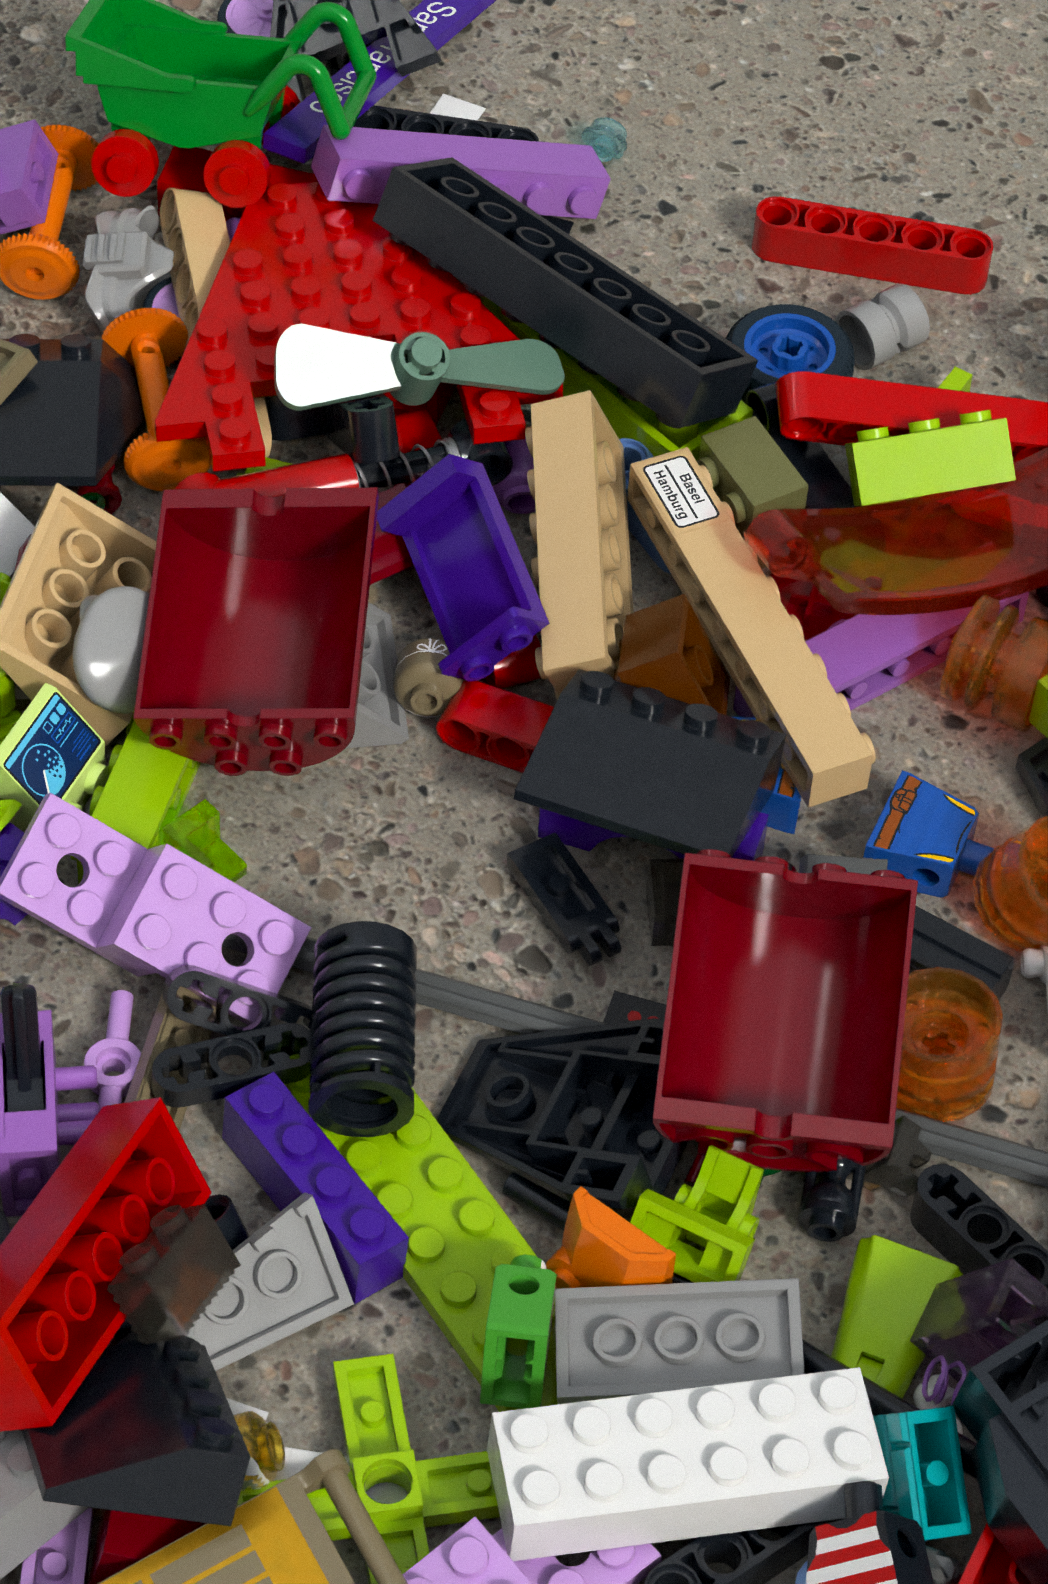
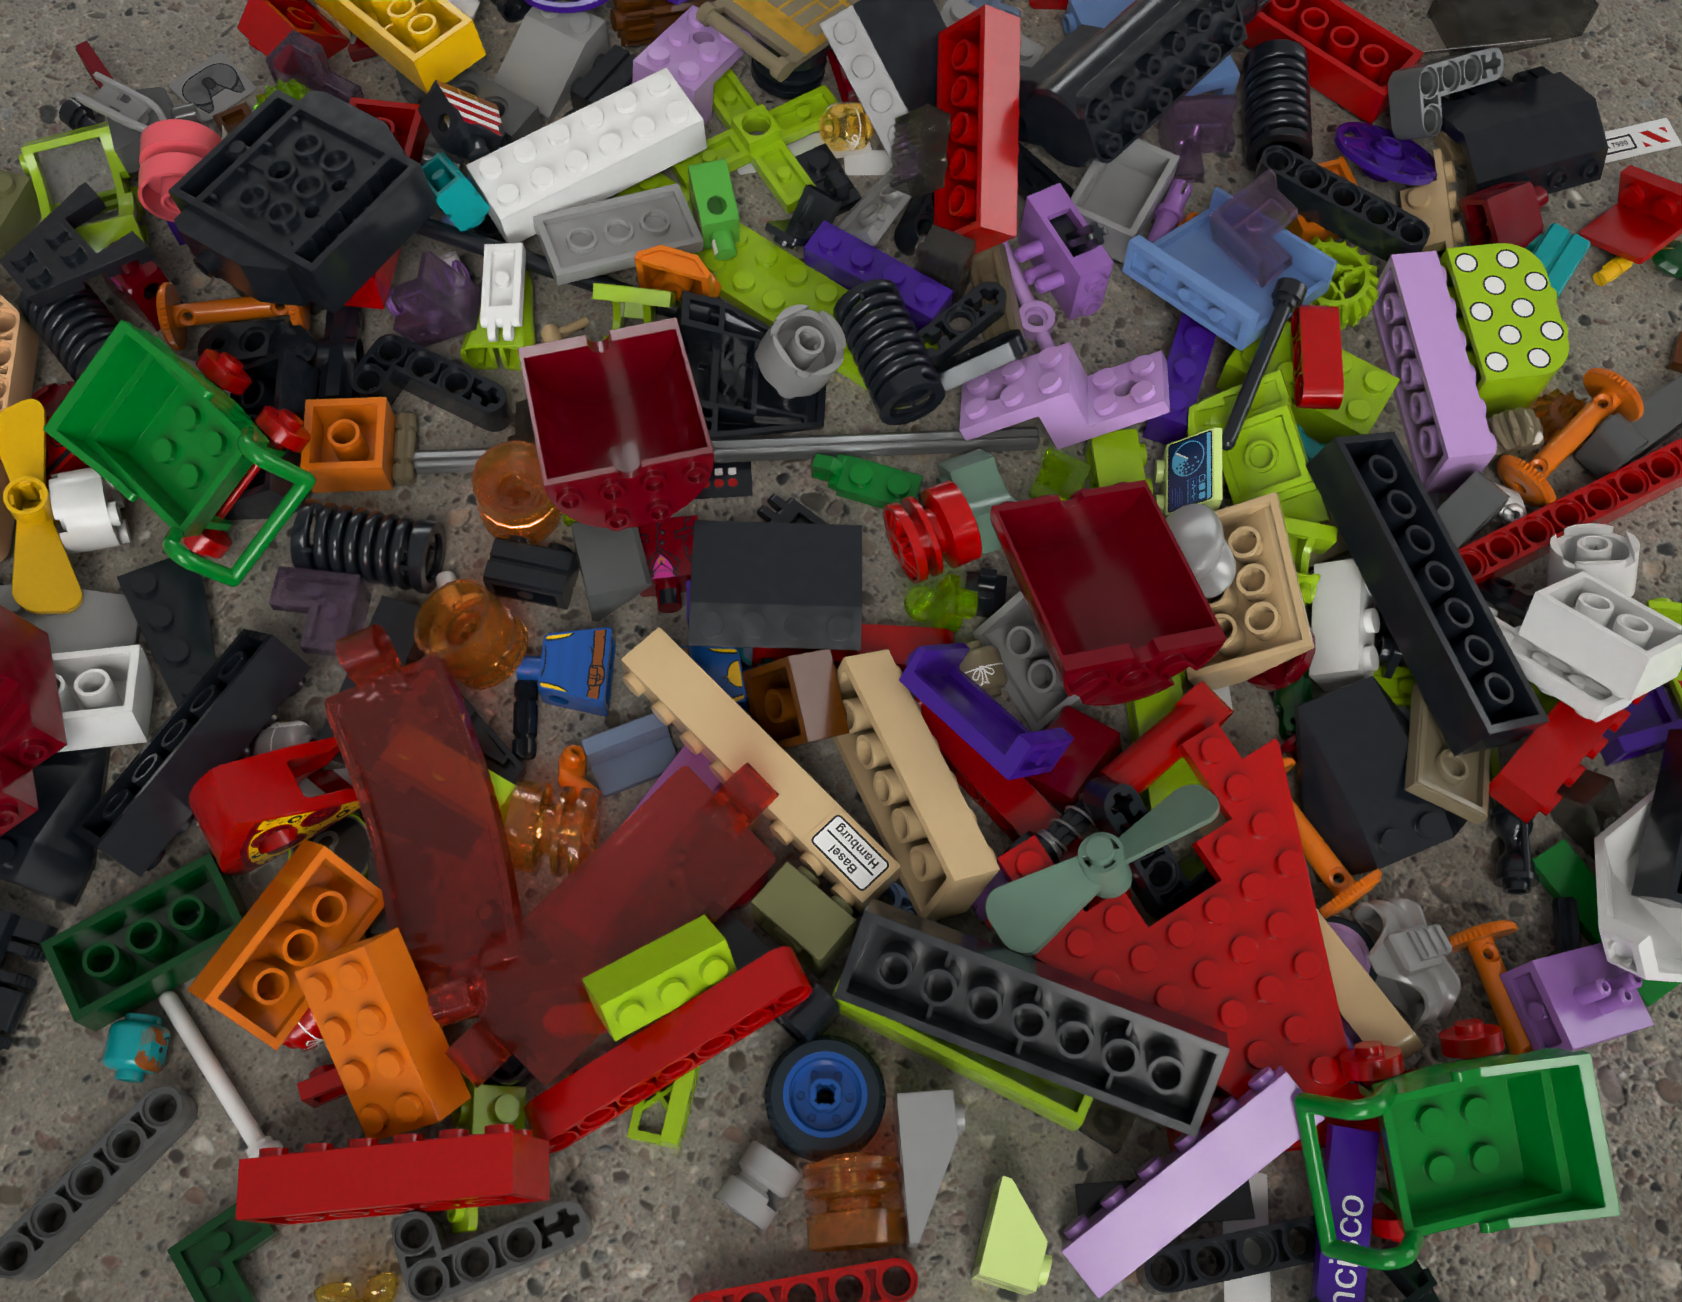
camera: 160 degrees right, 15 degrees up
none -> white hinge [480,243,526,342]
none -> black axle [512,679,538,761]
none -> tan hand [541,317,590,343]
none -> orange arm [558,744,601,808]
none -> sand blue panel [581,713,677,798]
none -> light grey brick [755,304,846,399]
none -> black bracket [764,184,842,249]
none -> black hinge [795,143,862,216]
none -> clear orange wheel [802,1152,907,1252]
none -> green hinge [811,453,923,509]
none -> red wheel [883,480,982,584]
none -> light grey slope [893,1089,965,1250]
none -> clear neon green hips [904,574,978,634]
none -> clear smoke brick [914,224,976,305]
none -> sand green brick [936,449,1017,555]
none -> black tile [962,568,1007,618]
none -> yellowish green slope [970,1176,1052,1295]

